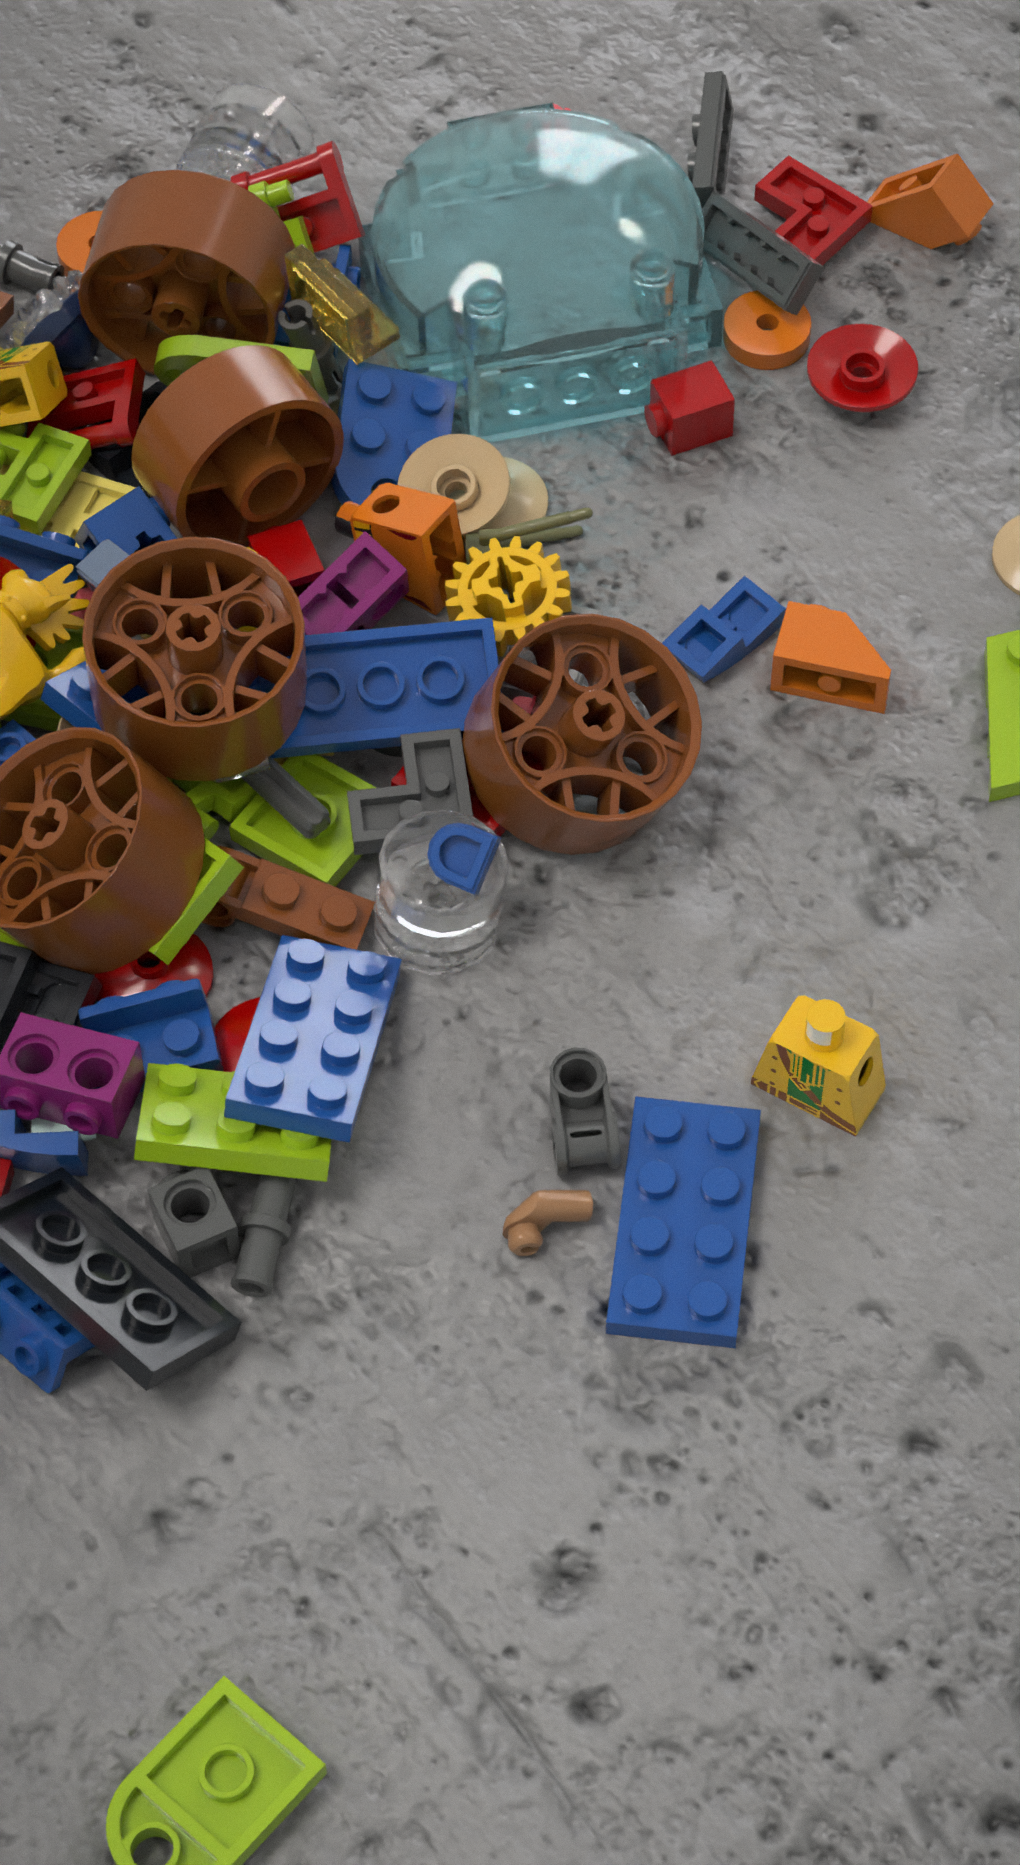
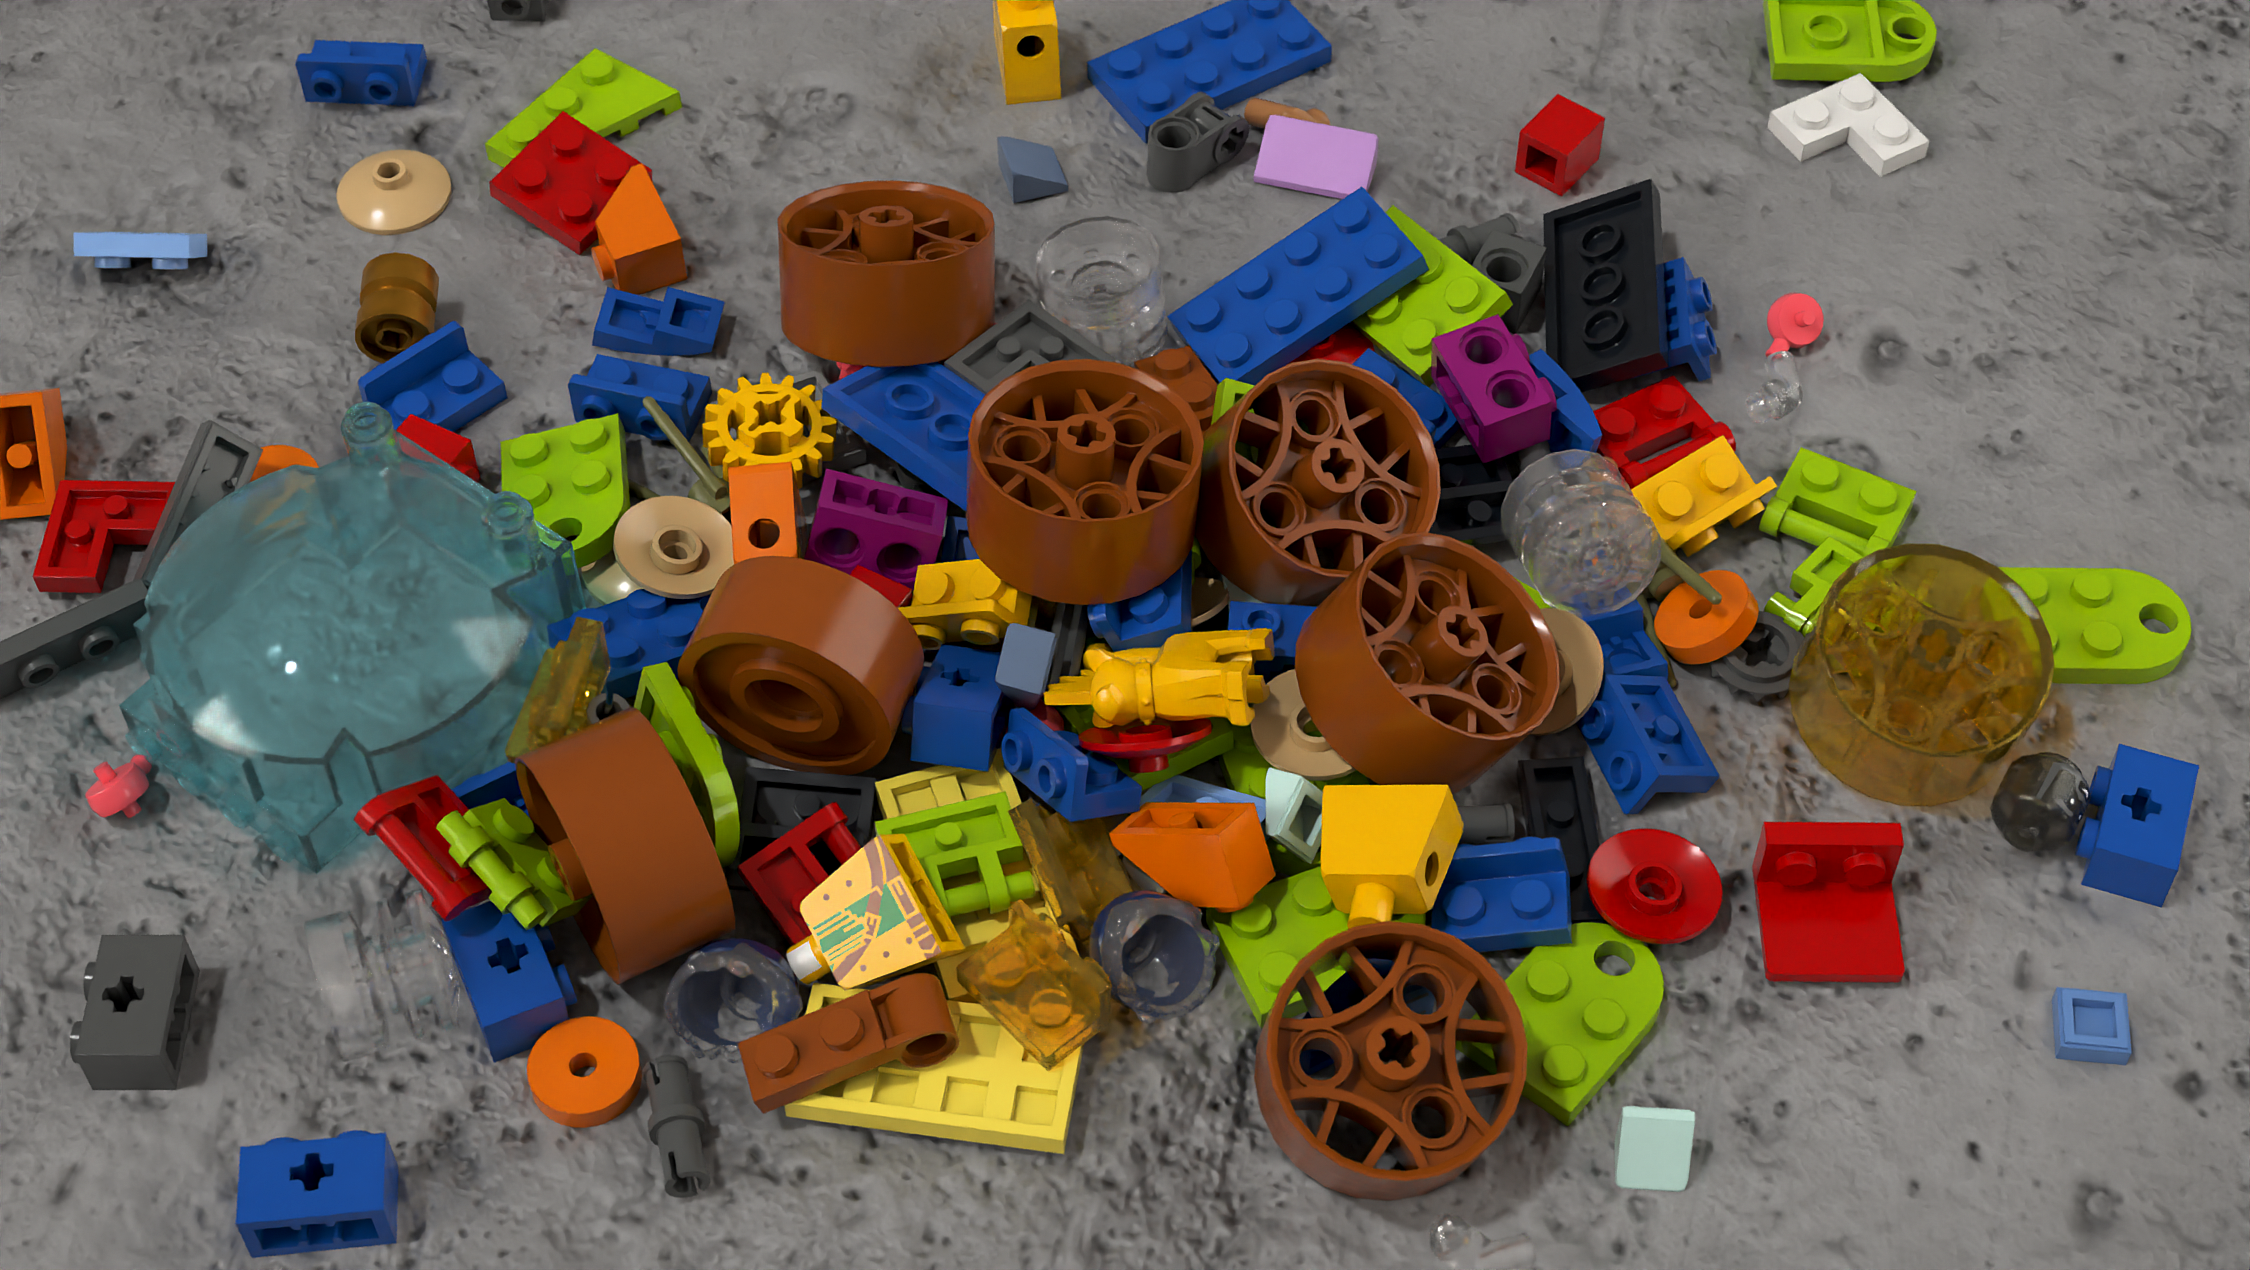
camera: 130 degrees left, 5 degrees down
blue tile [427,823,502,895] -> none
red dish [807,323,918,412] -> none
none -> dark grey brick [70,935,200,1090]
none -> blue brick [236,1130,399,1258]
none -> pearl gold wheel [355,252,439,363]
none -> blue bracket [358,321,508,438]
none -> red plate [489,111,652,255]
none -> lime plate [500,413,630,572]
none -> blue bracket [568,354,712,442]
none -> sand blue slope [997,136,1068,203]
none -> lavender slope [1254,115,1379,199]
none -> red brick [1515,94,1605,197]
none -> white plate [1767,73,1929,177]

